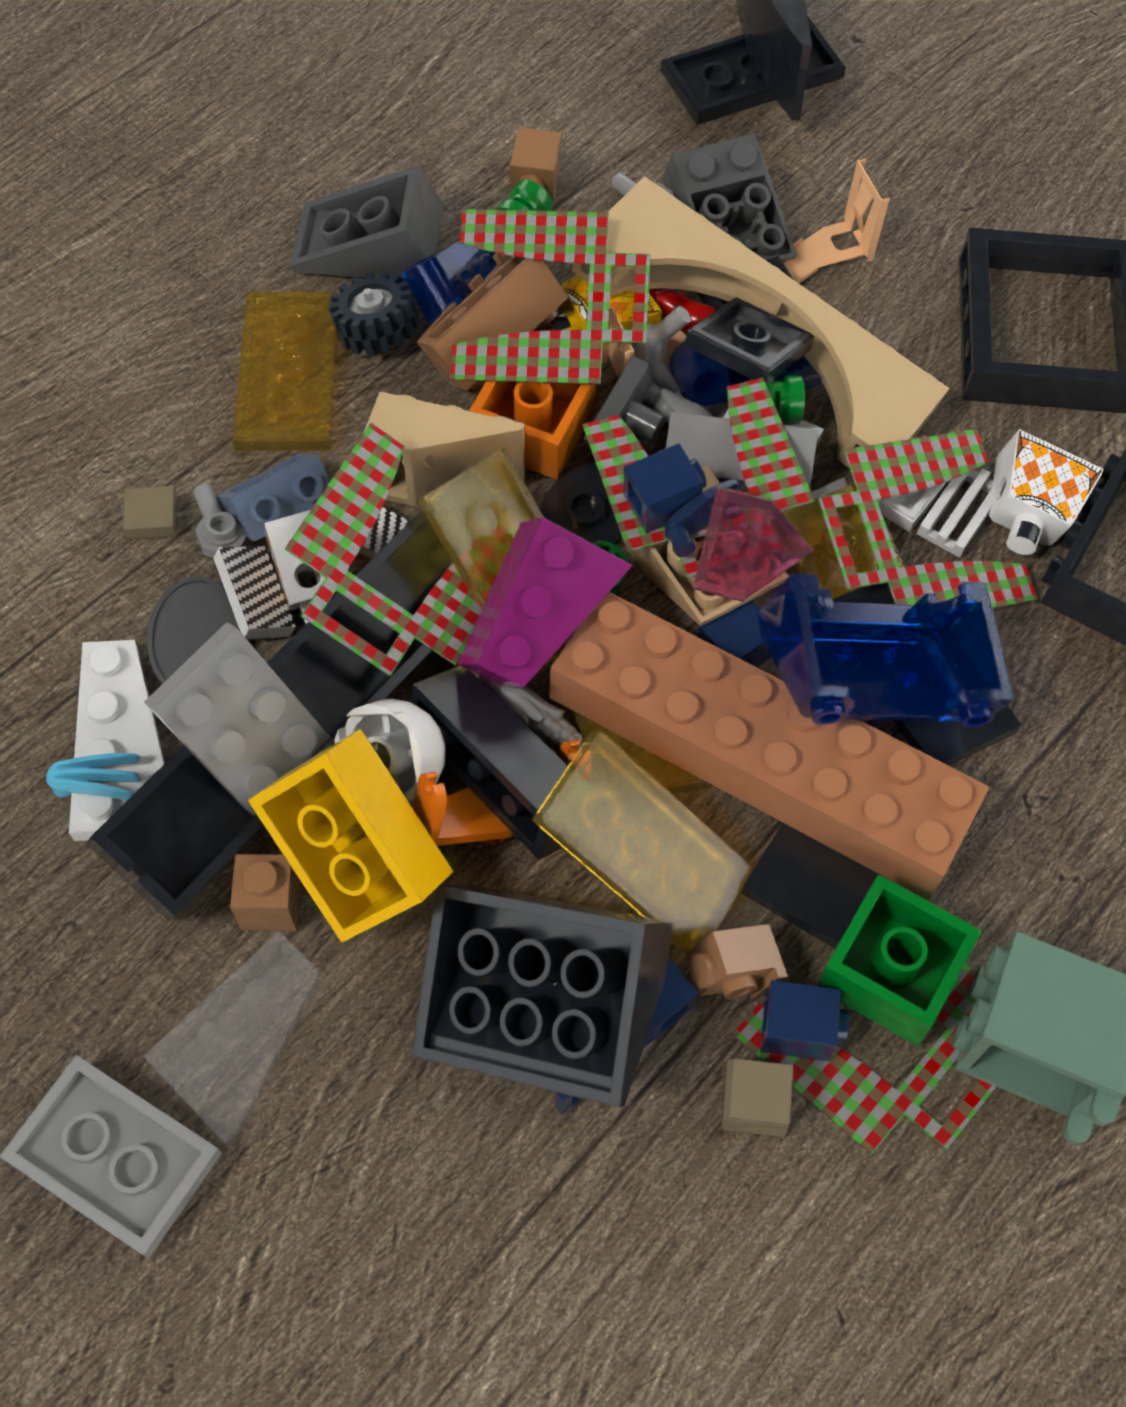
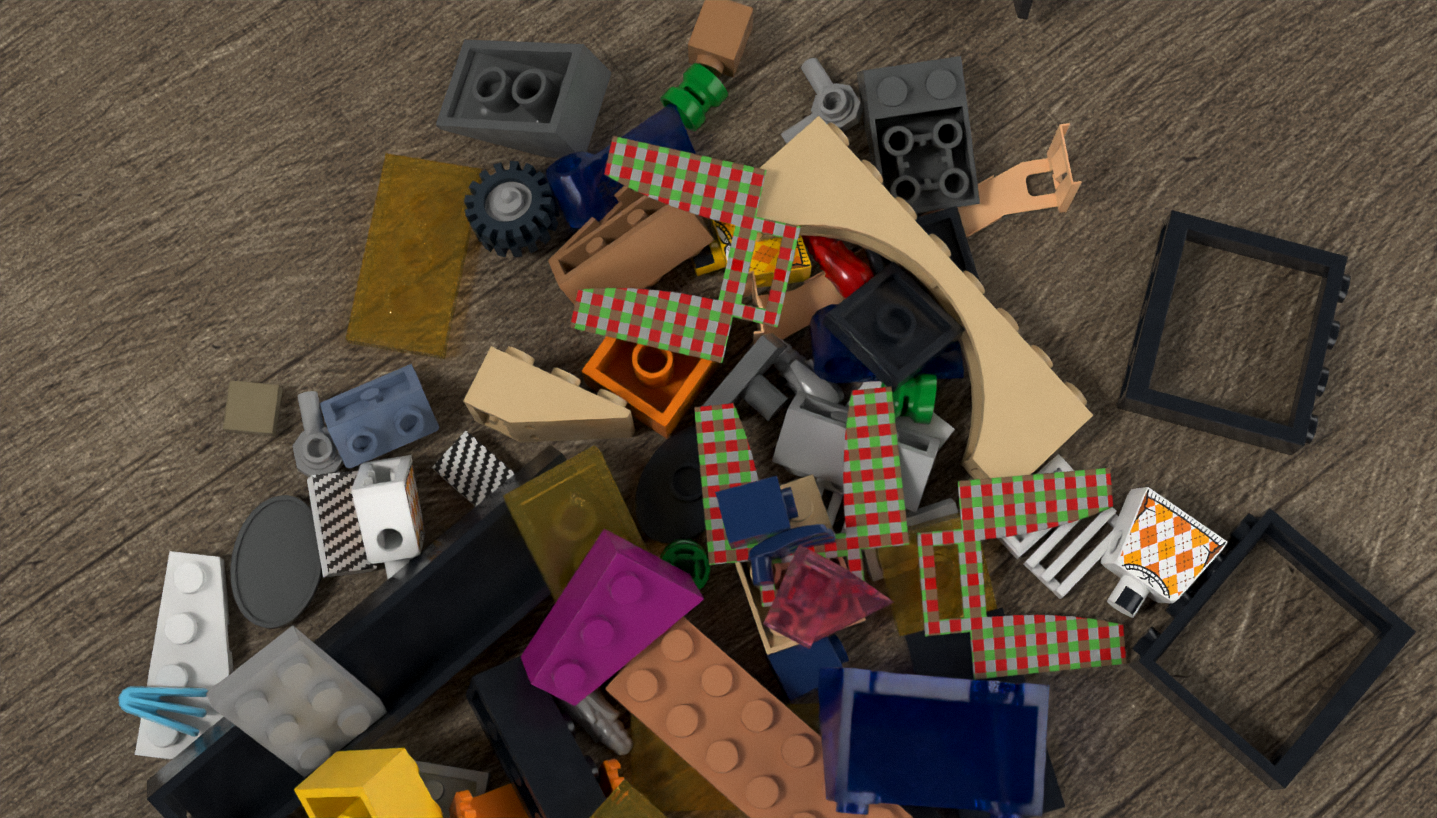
camera: 15 degrees right, 15 degrees up
piece [284,423,519,676] -> none
white cylinder [335,699,445,805] -> none
light grey piece [629,306,691,394] -> none

